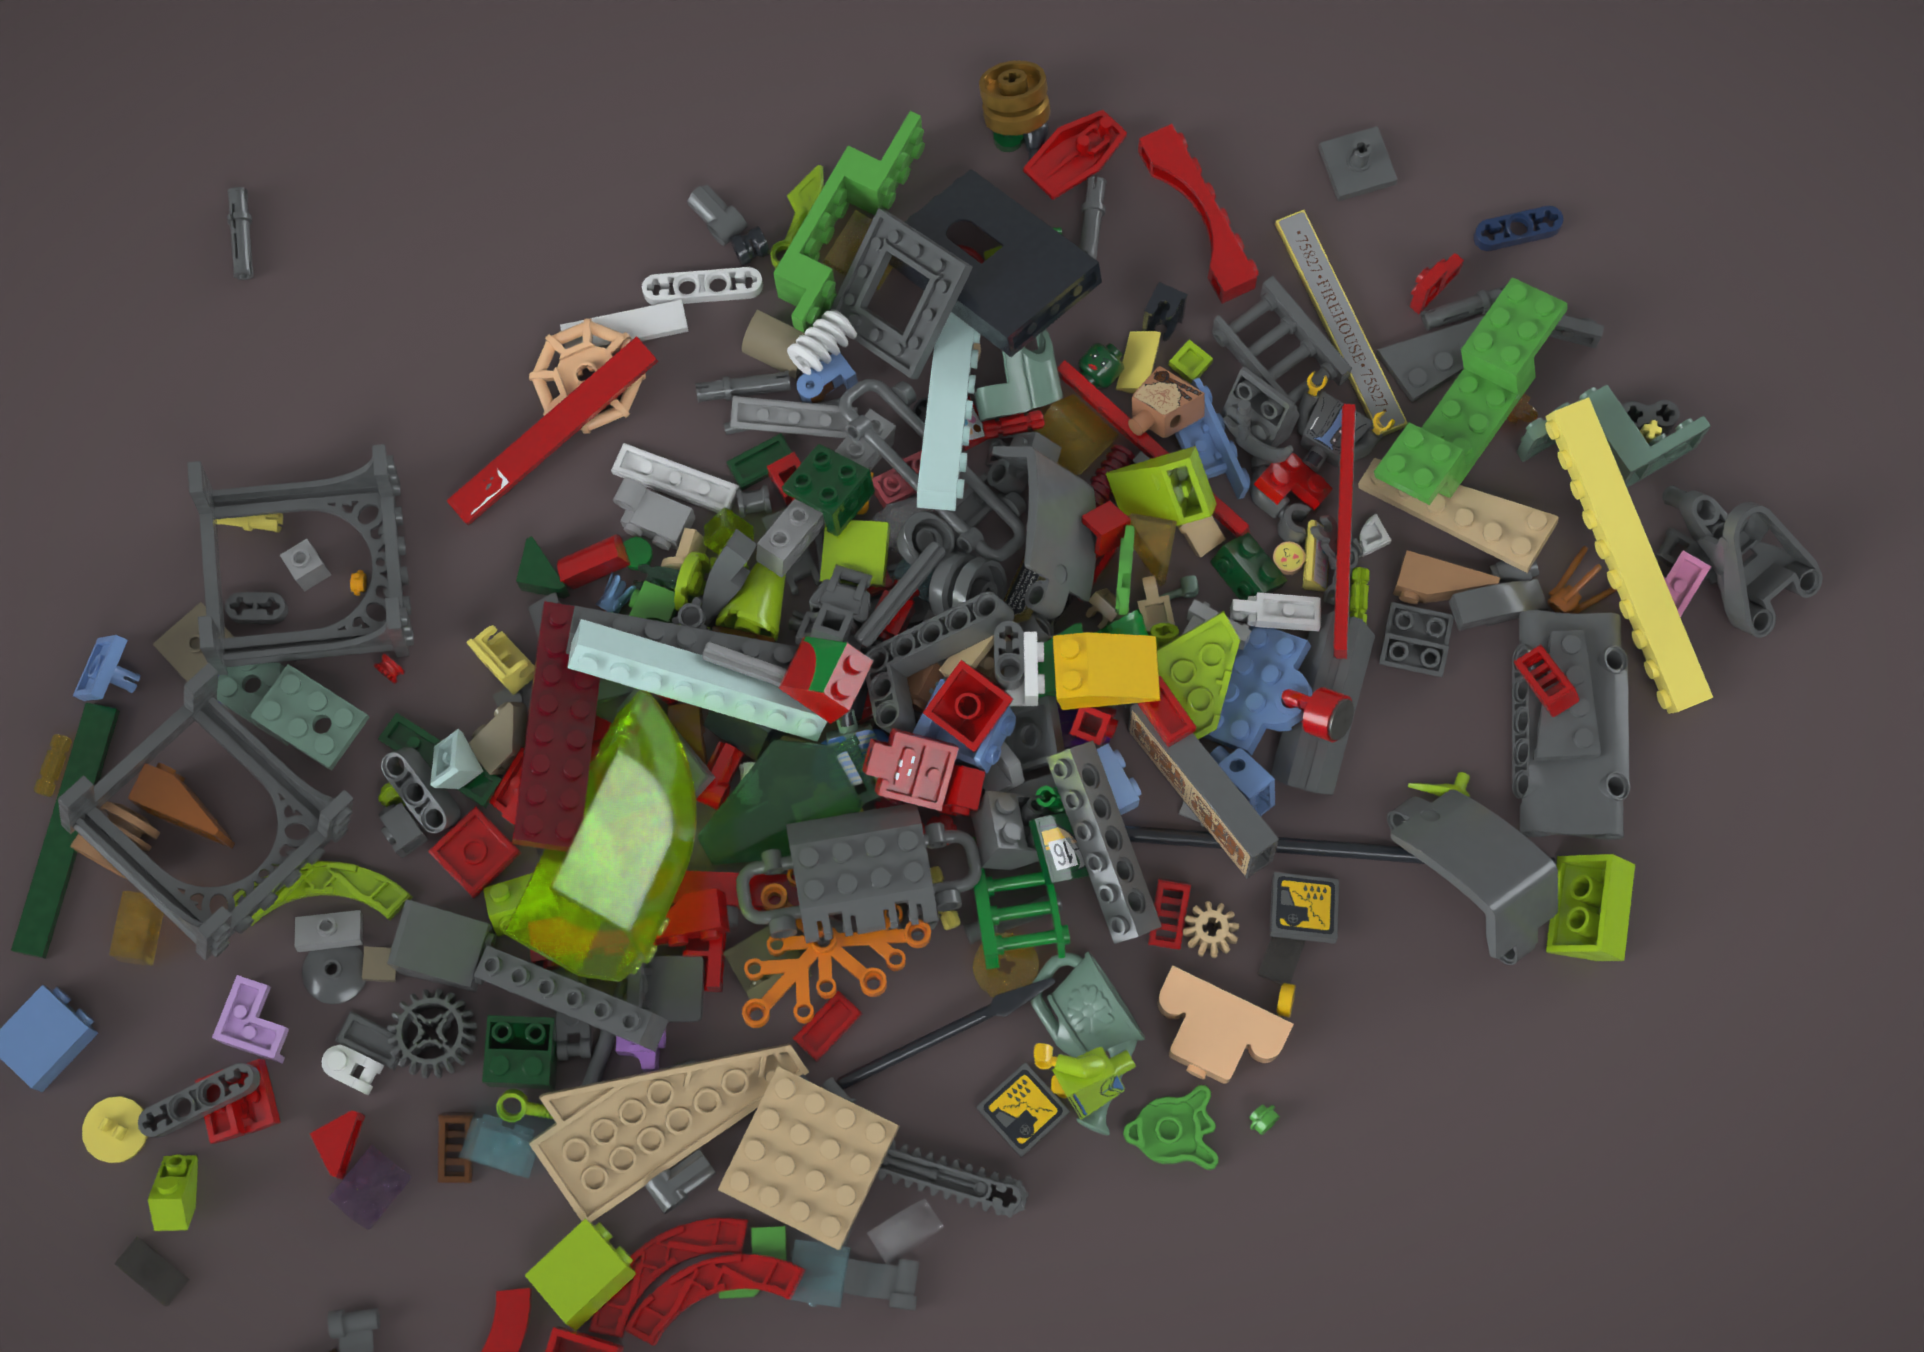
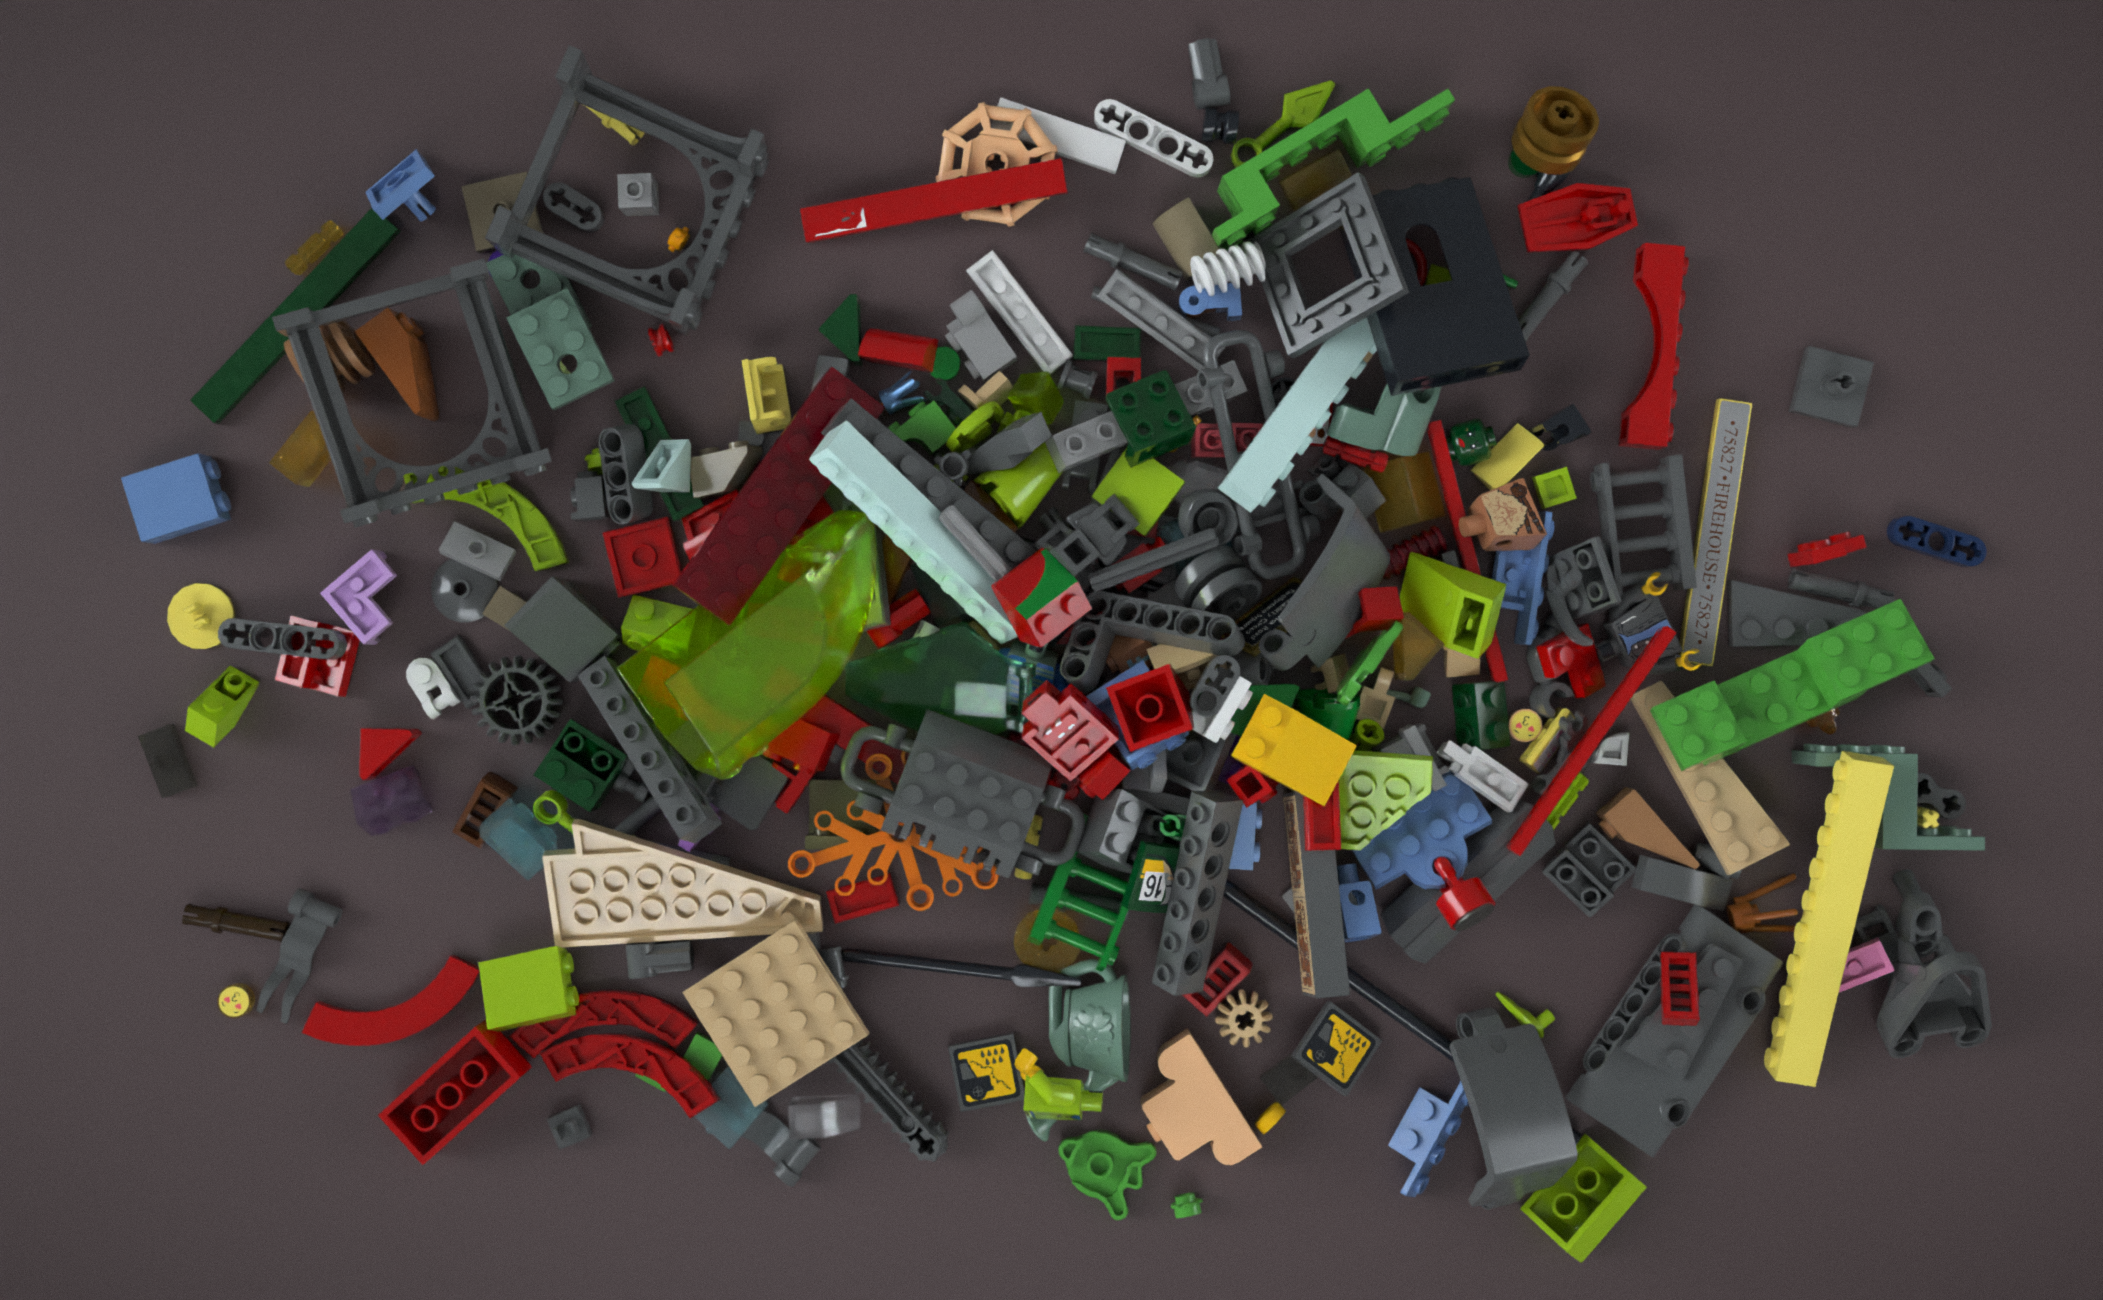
camera: 25 degrees right, 15 degrees up
none -> medium blue bracket [1388,1081,1469,1197]

